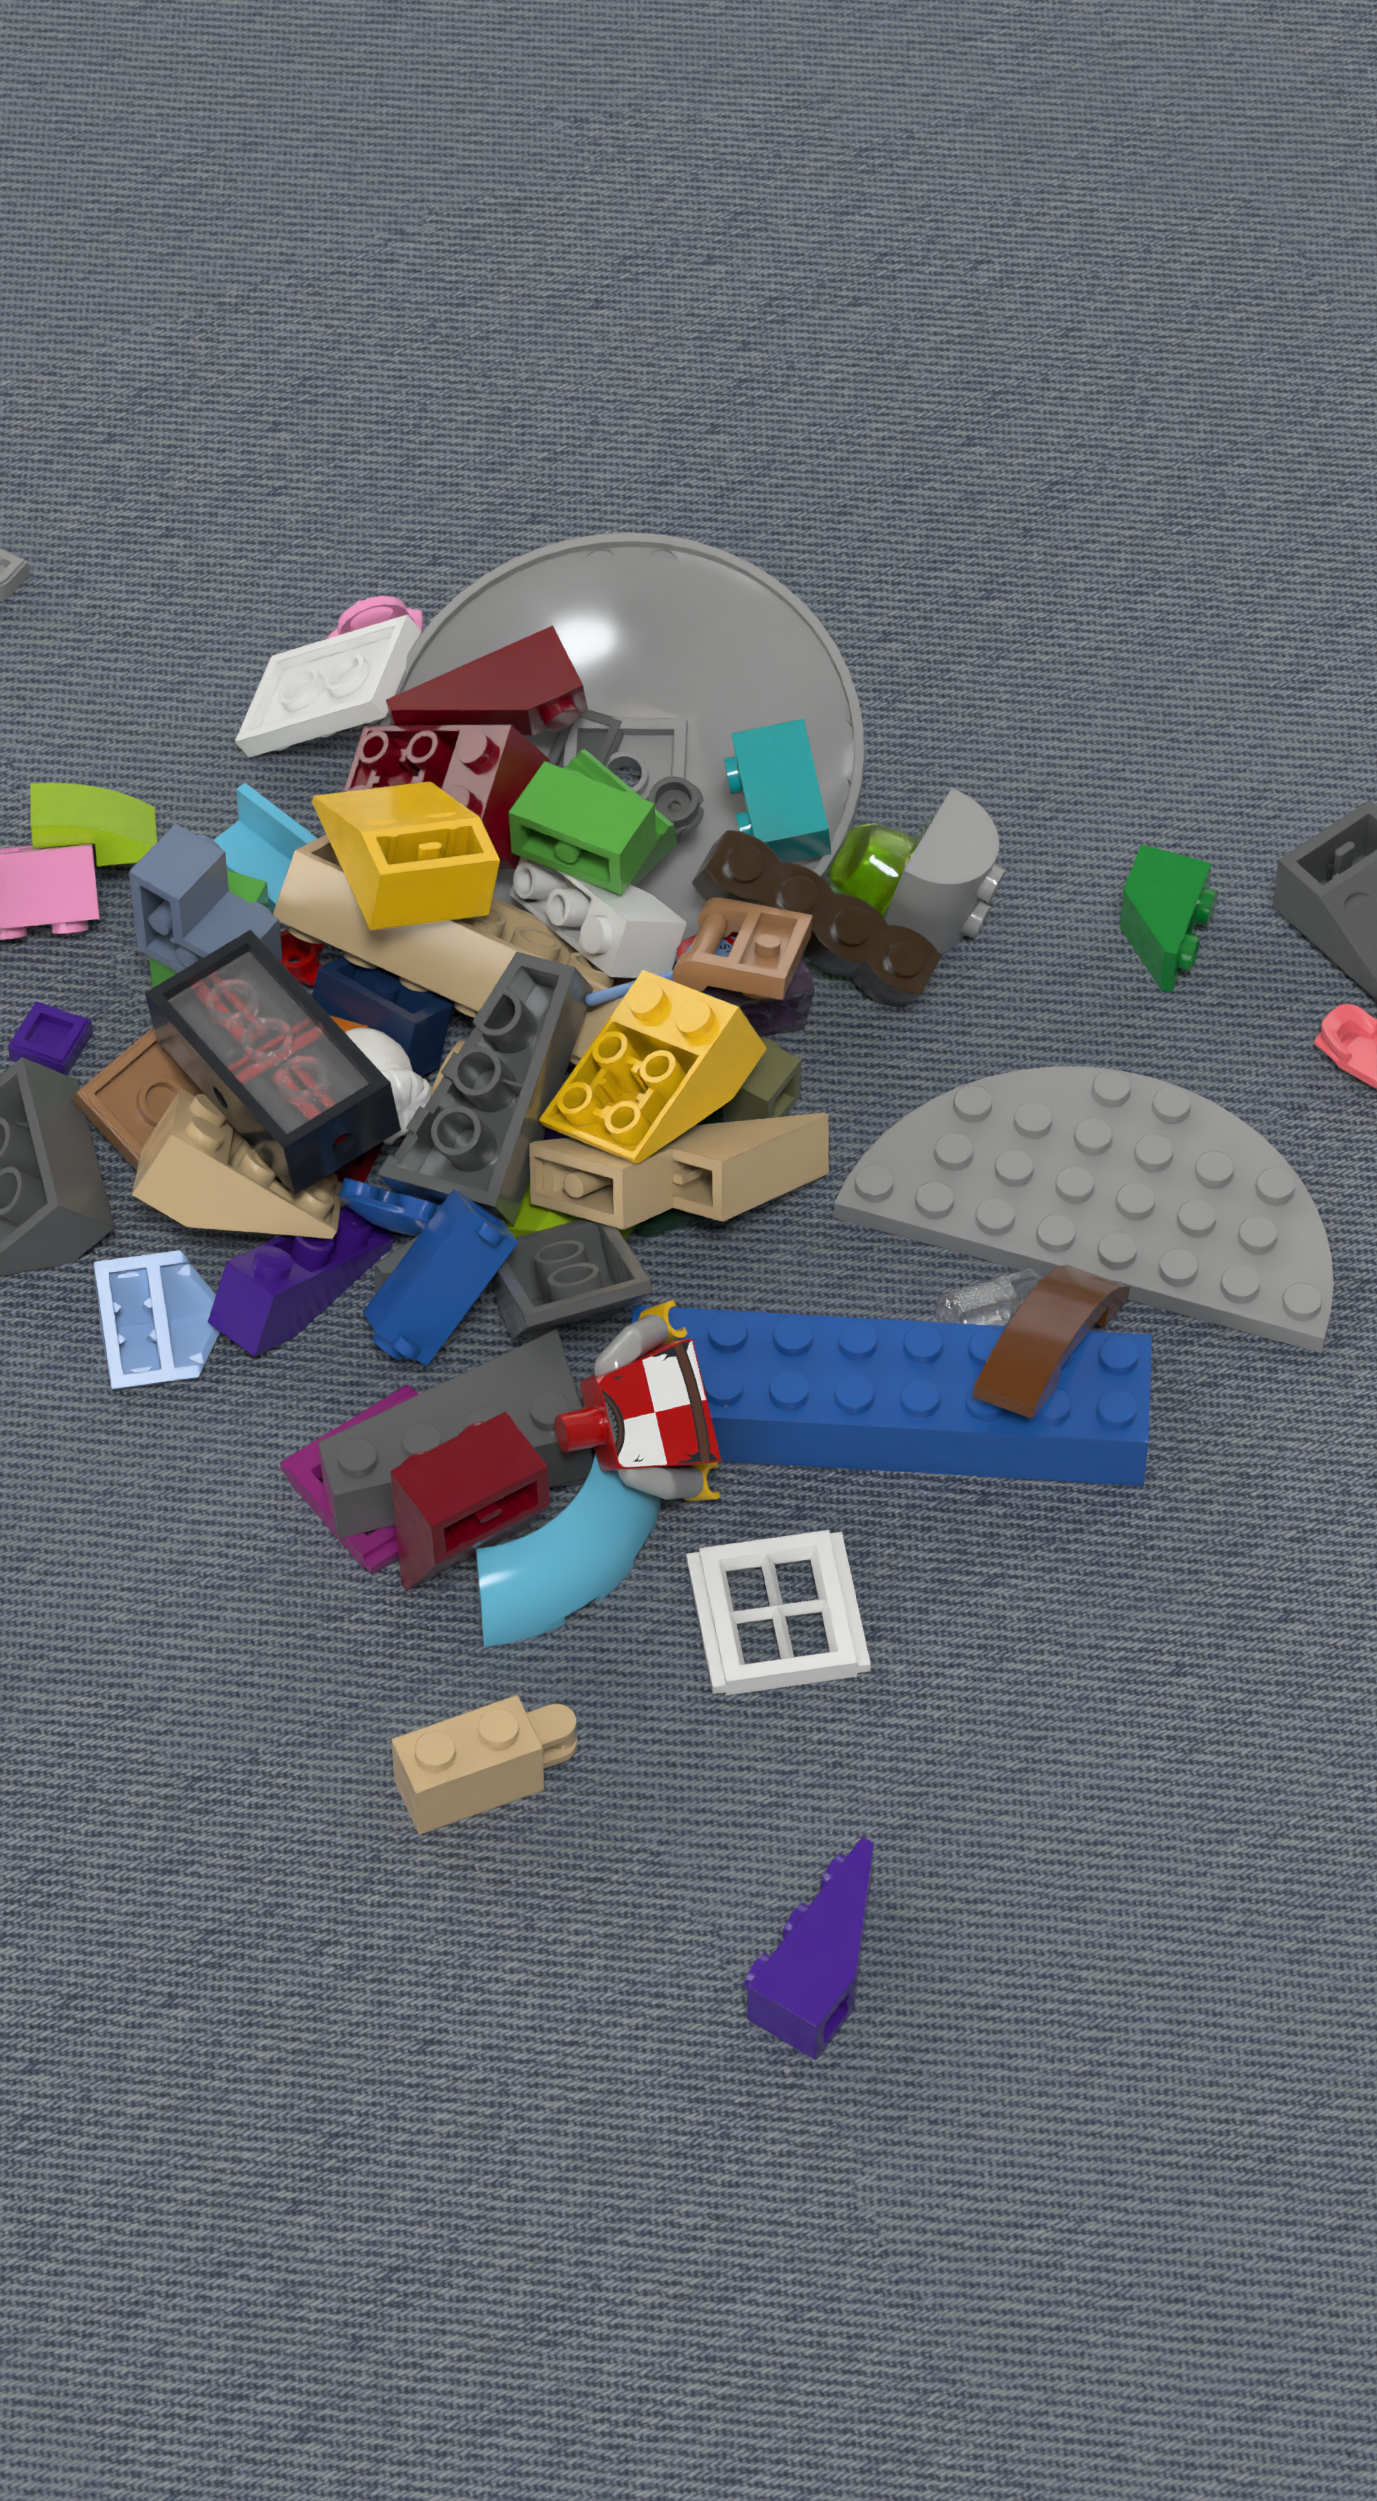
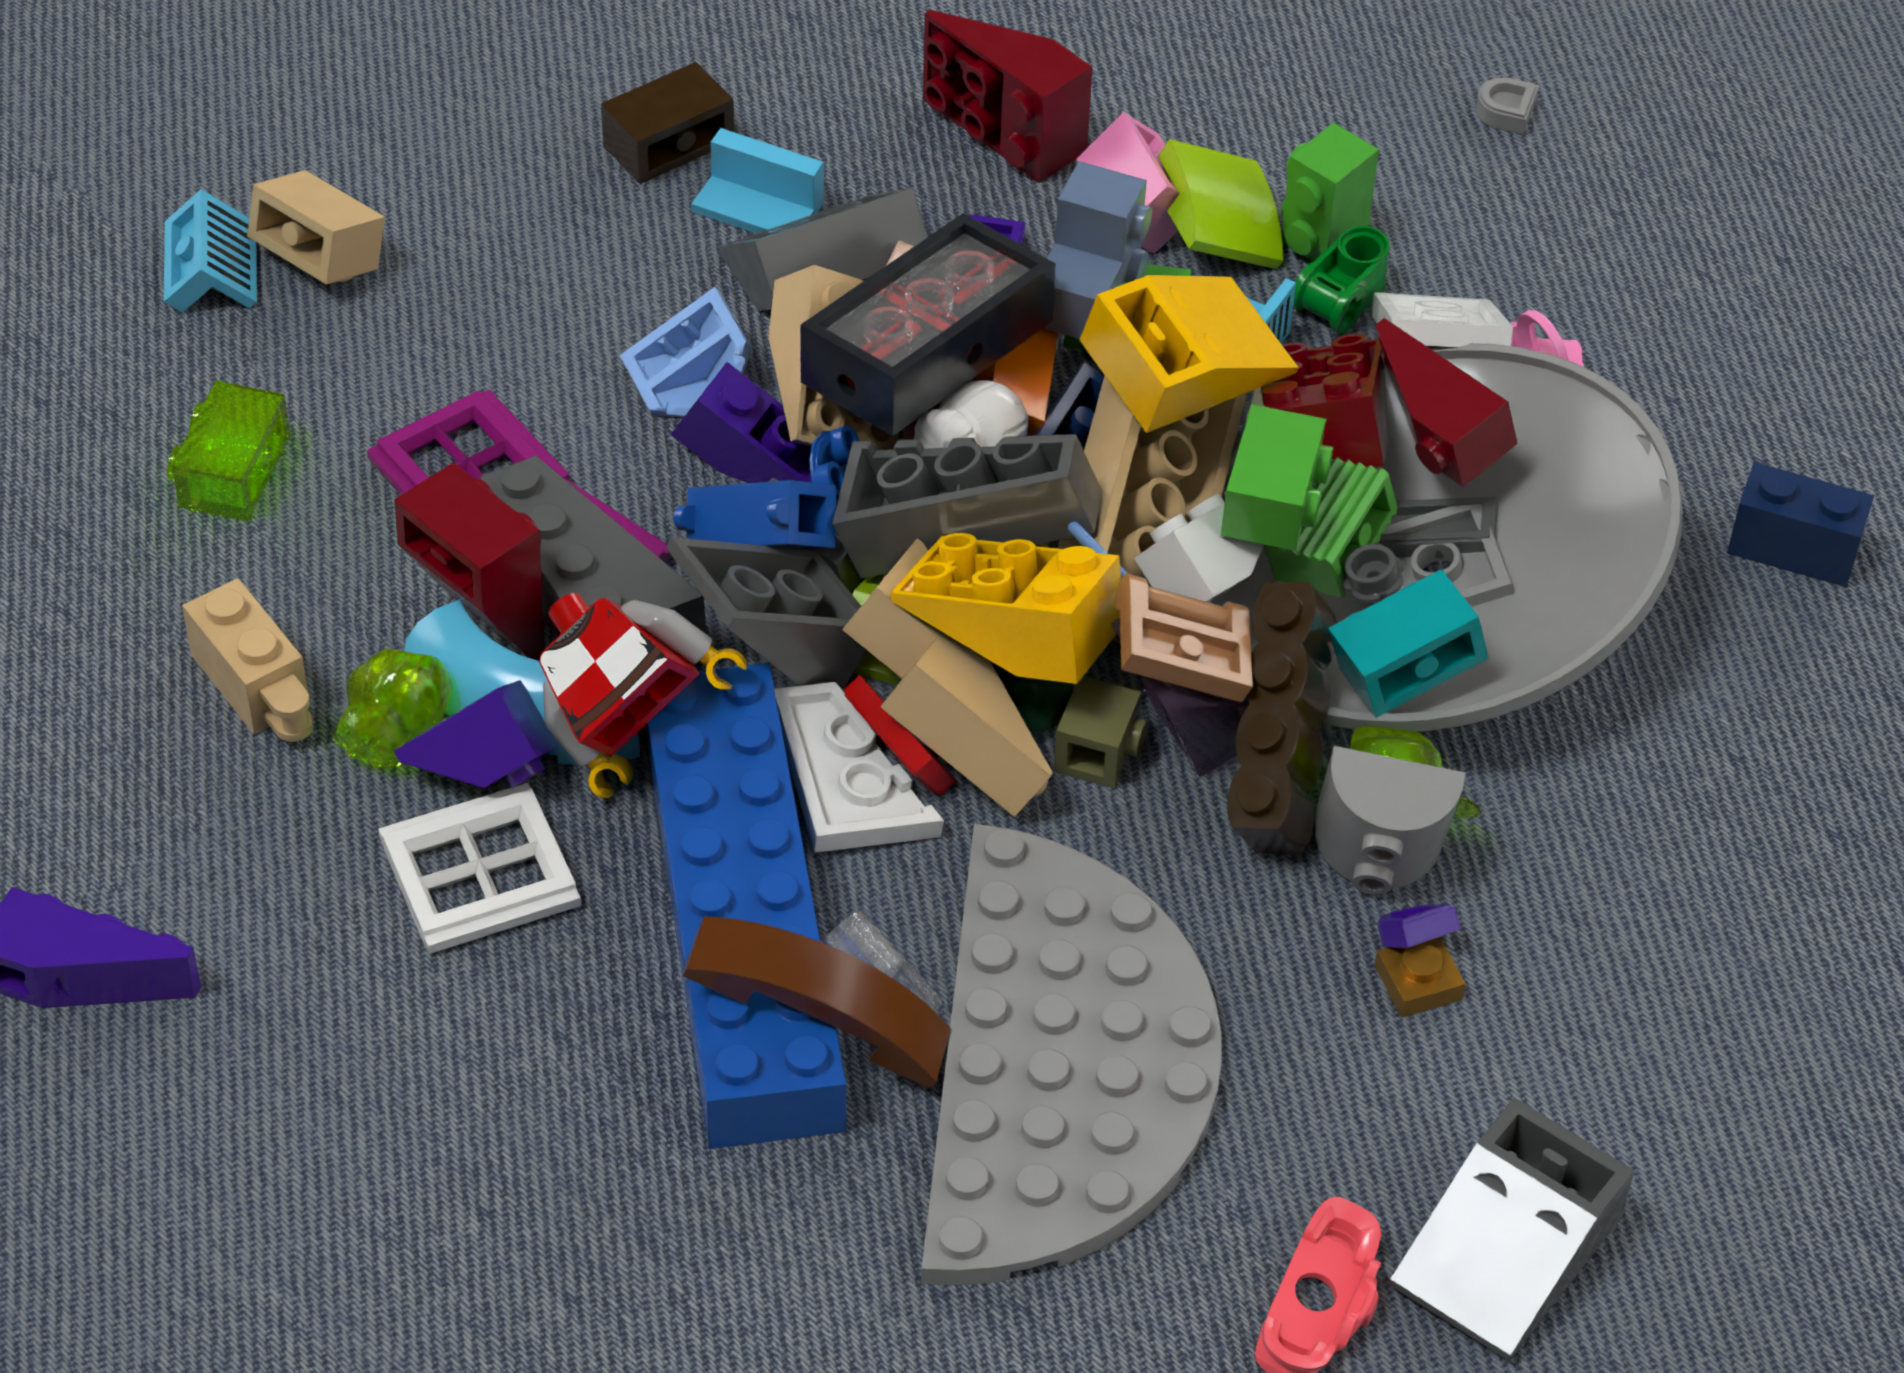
camera: 75 degrees right, 5 degrees down
green slope [1120,844,1218,993] -> none
none -> clear neon green brick [168,380,291,522]
none -> clear neon green hair [332,648,453,769]
none -> magenta piece [367,389,570,495]
none -> dark purple slope [393,680,559,788]
none -> white wing [774,682,944,853]
none -> red tile [844,675,957,796]
none -> bright green brick [1281,122,1379,262]
none -> green piece [1293,225,1389,334]
none -> pearl gold plate [1374,937,1466,1018]
none -> dark purple tile [1377,904,1460,948]
none -> dark blue brick [1727,462,1874,587]

